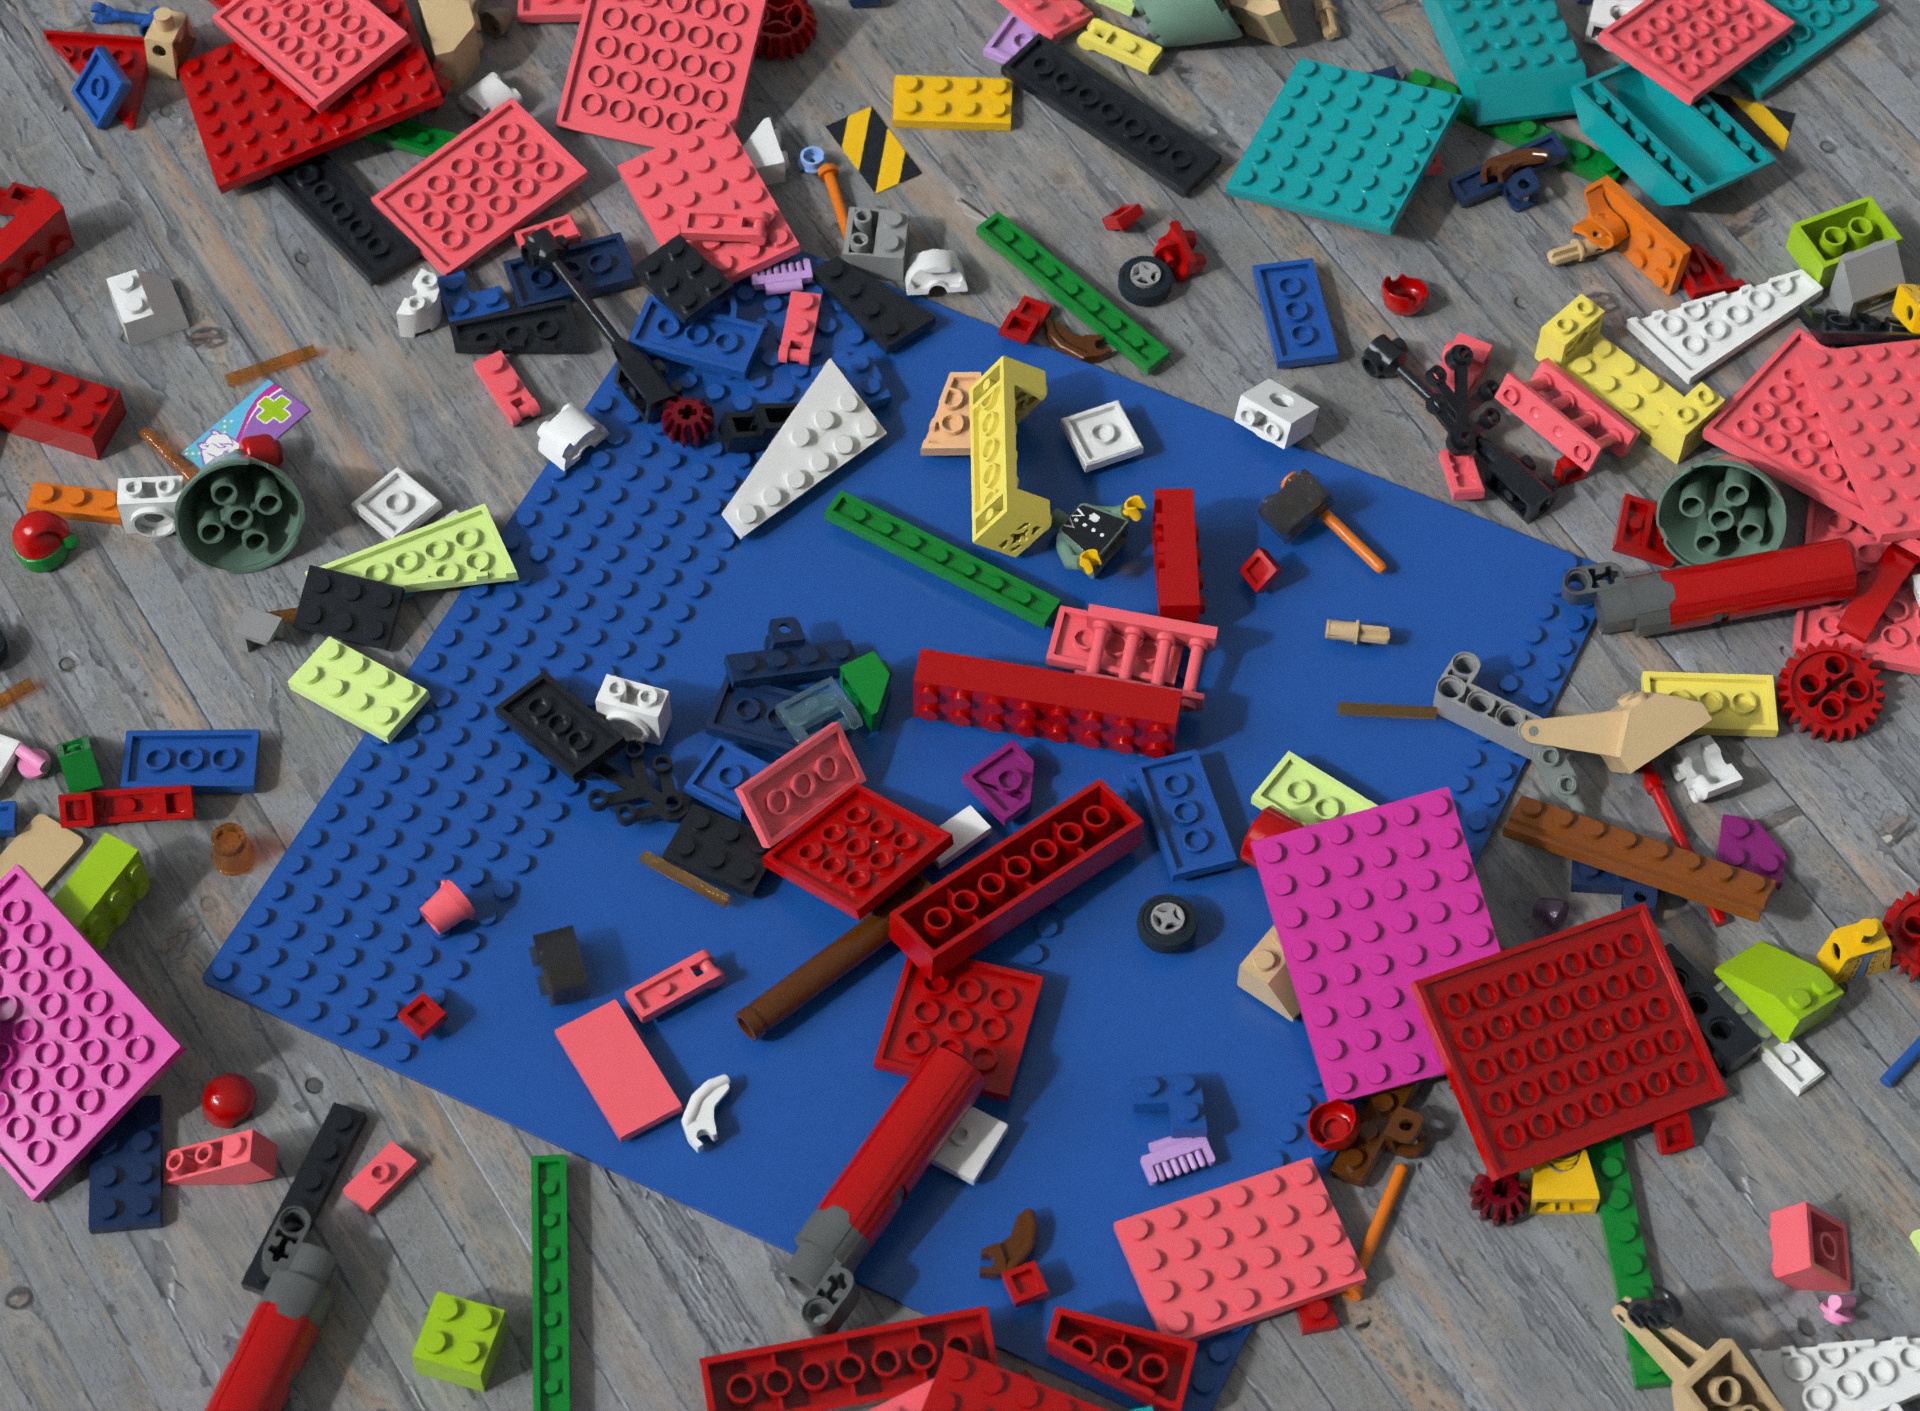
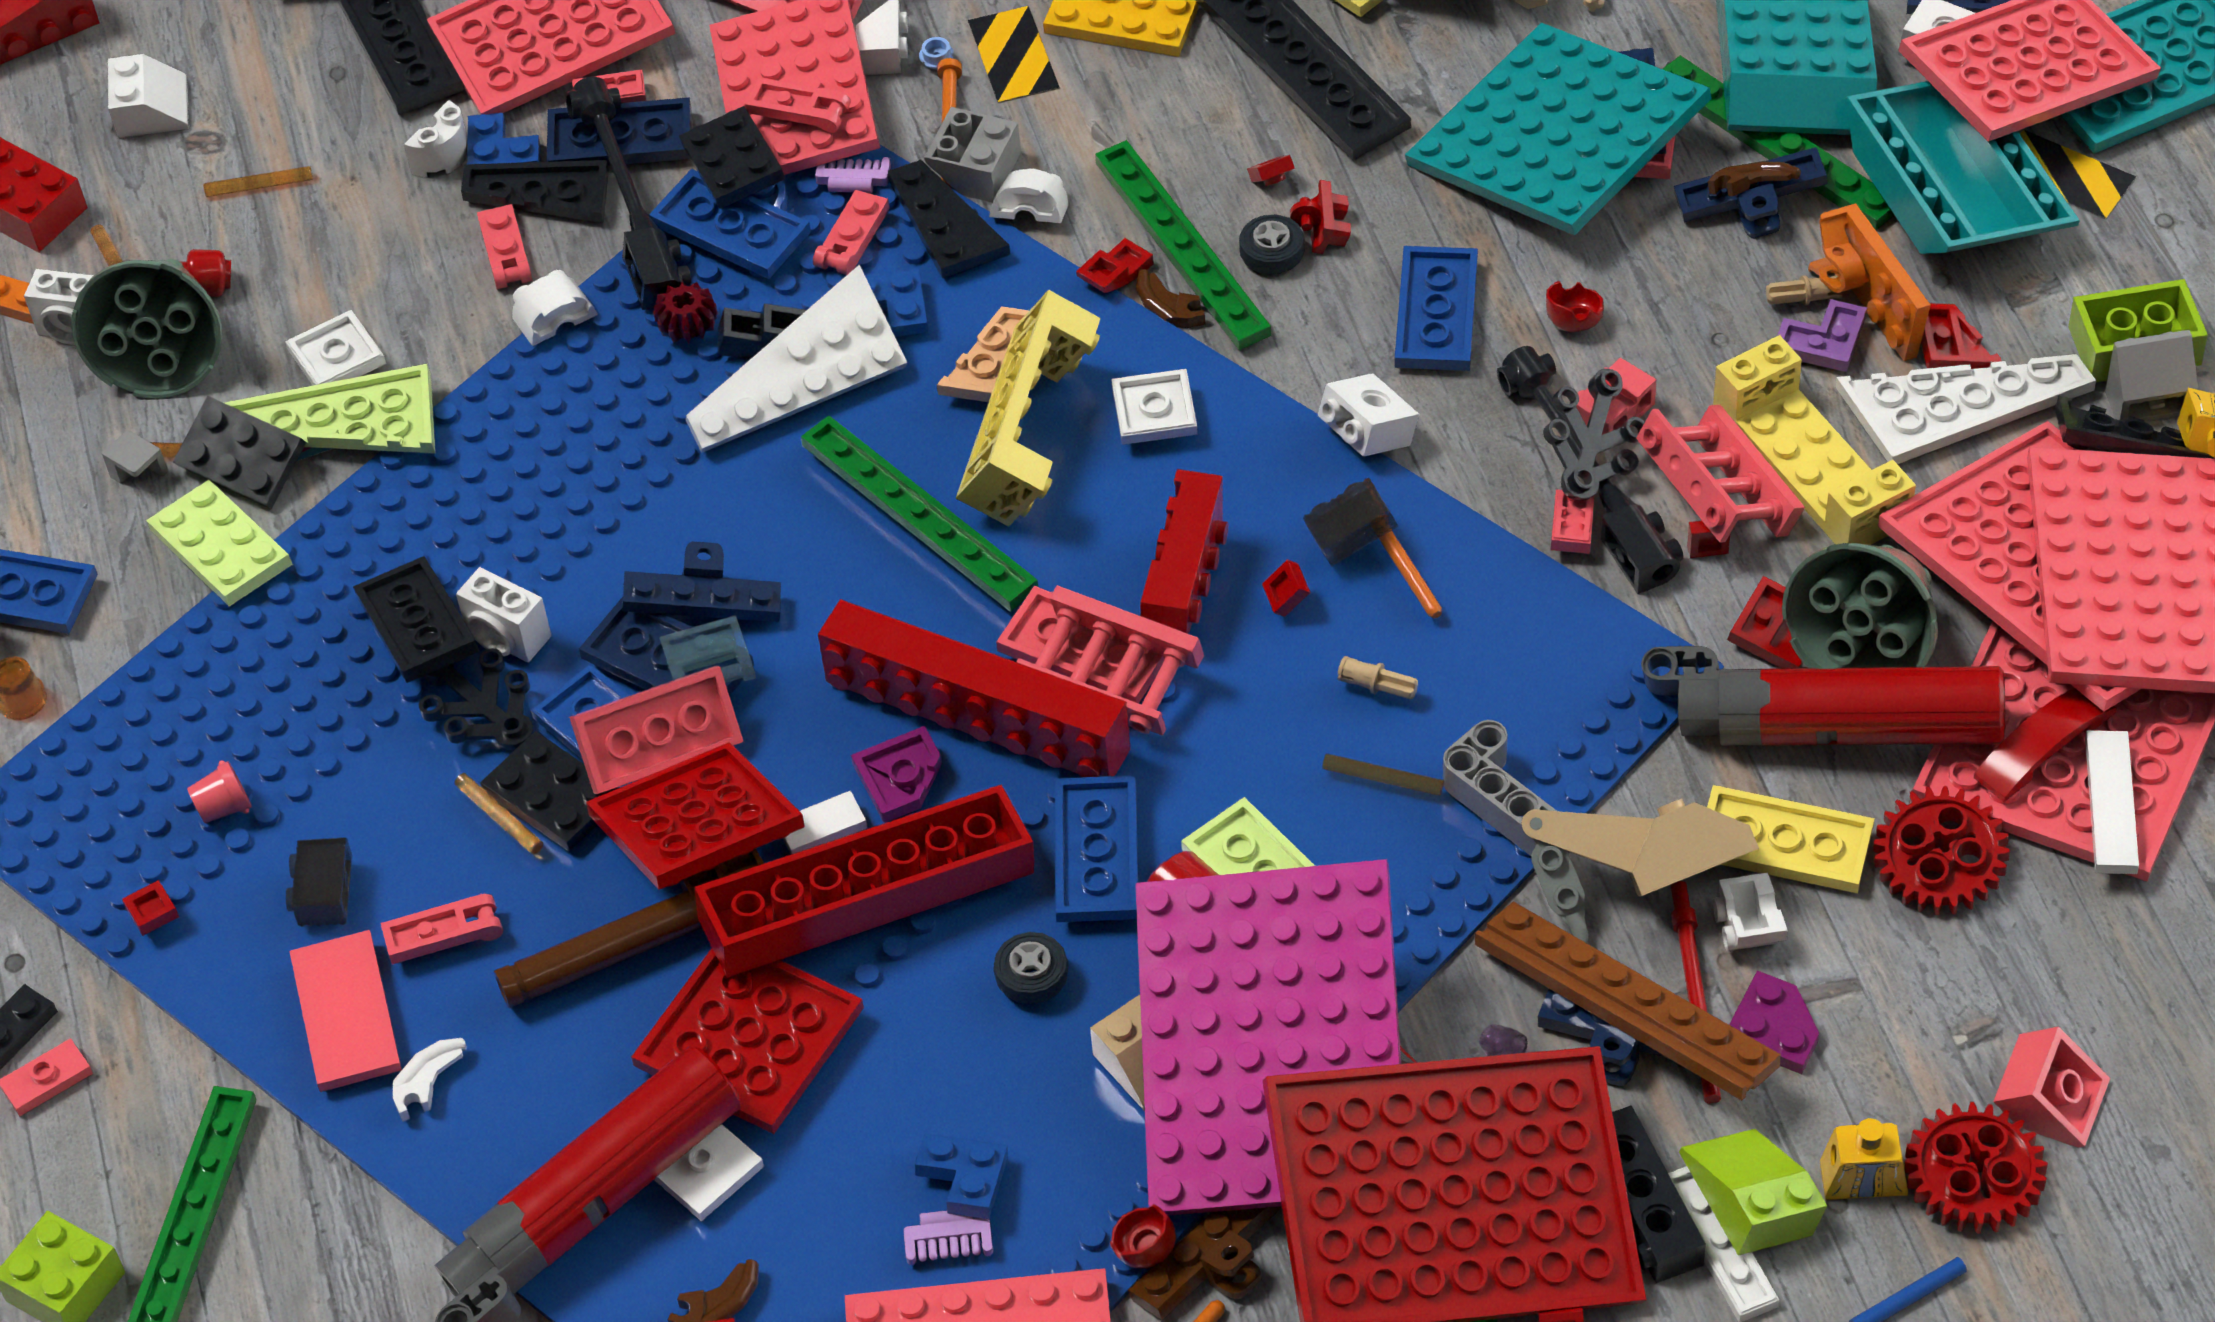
camera: 20 degrees right, 5 degrees down
sticker [181,379,310,469] -> none
green slope [839,651,893,733] -> none
torso [1051,495,1147,580] -> none
none -> medium lavender plate [1777,299,1867,372]

